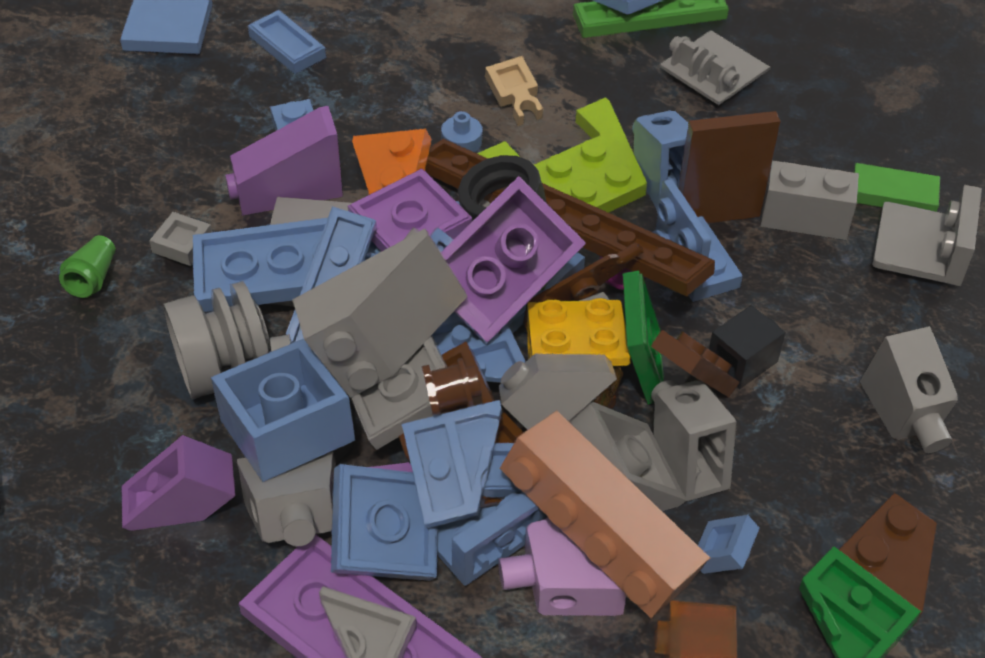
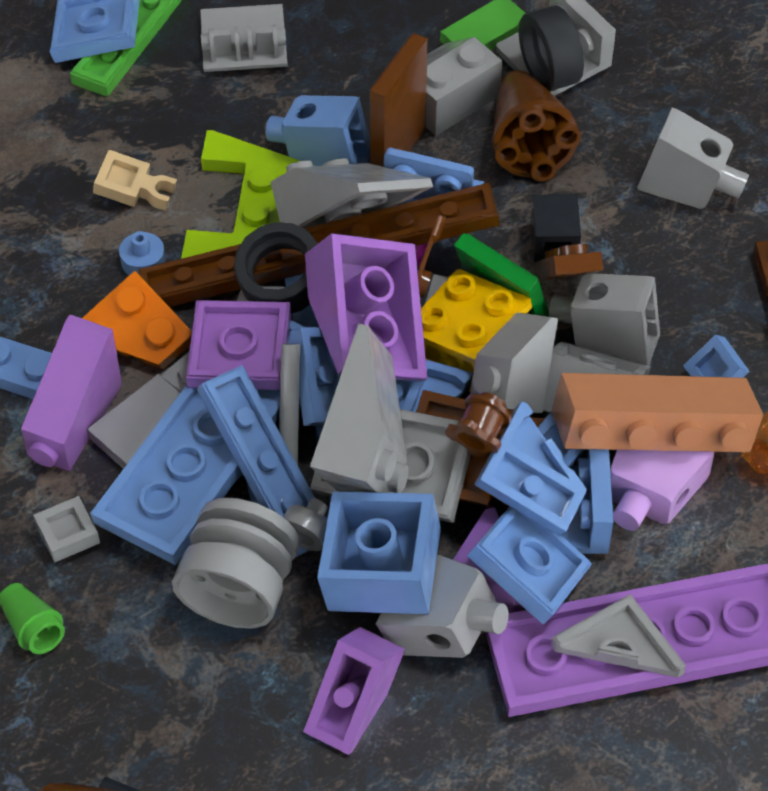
camera: 50 degrees left, 5 degrees up
none -> light grey slope [271,158,433,228]
none -> reddish brown cone [492,70,581,182]
none -> black tyre [518,5,584,92]

